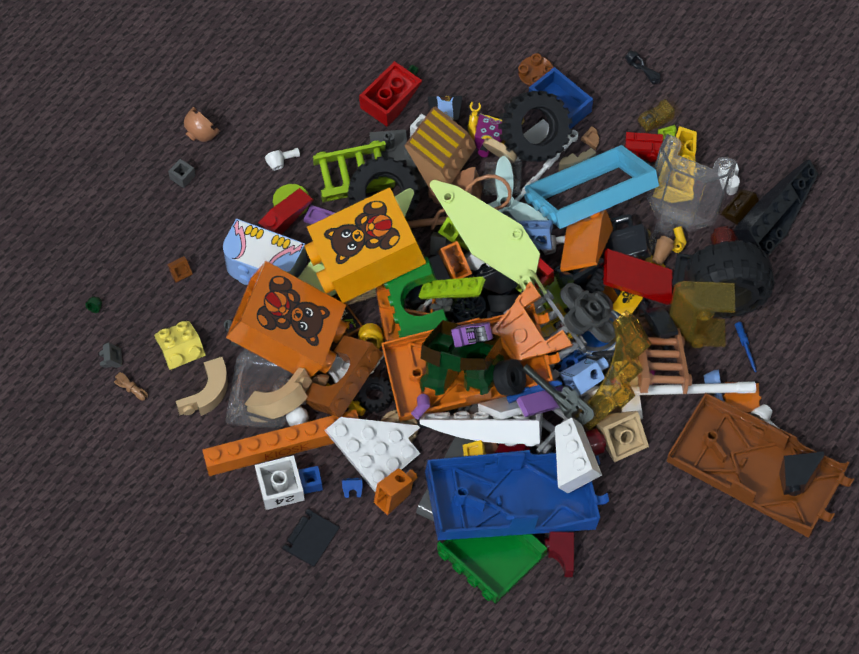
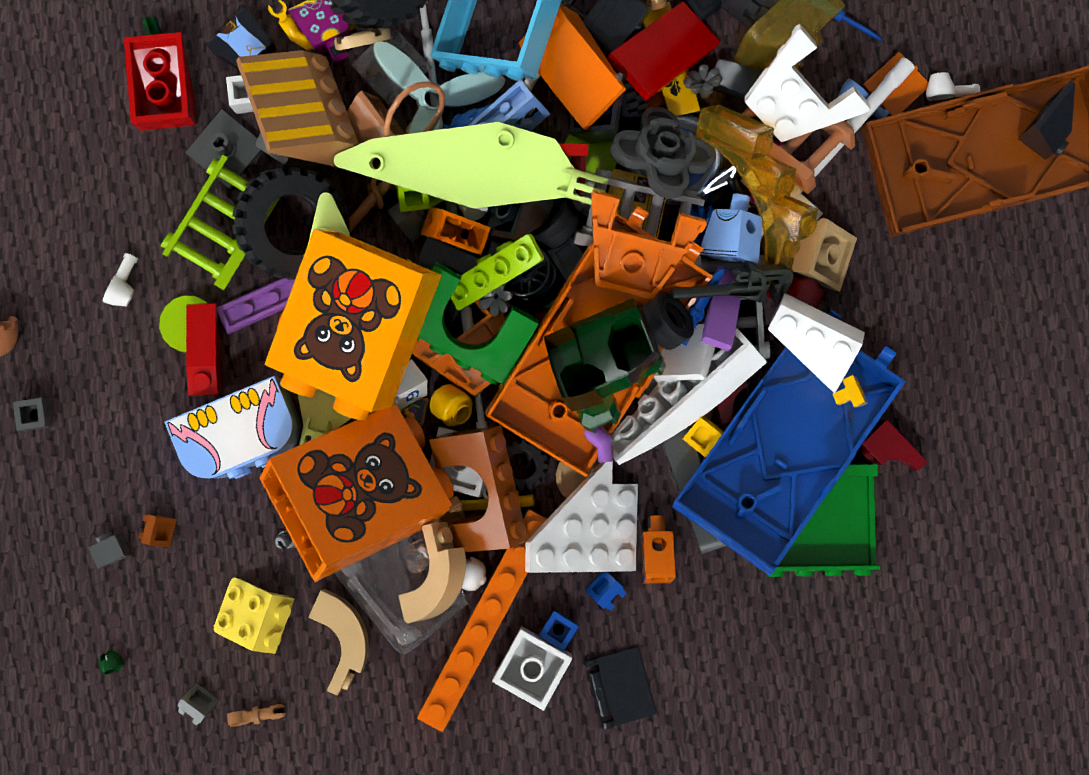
camera: 45 degrees left, 25 degrees up
medium lavender leg [451,322,493,347] -> none
none -> dark grey plate [88,532,132,569]
none -> white brick [393,359,428,410]
none -> dark grey plant [683,64,721,98]
none -> white wing [745,23,871,142]
none -> yellow tile [832,375,868,408]

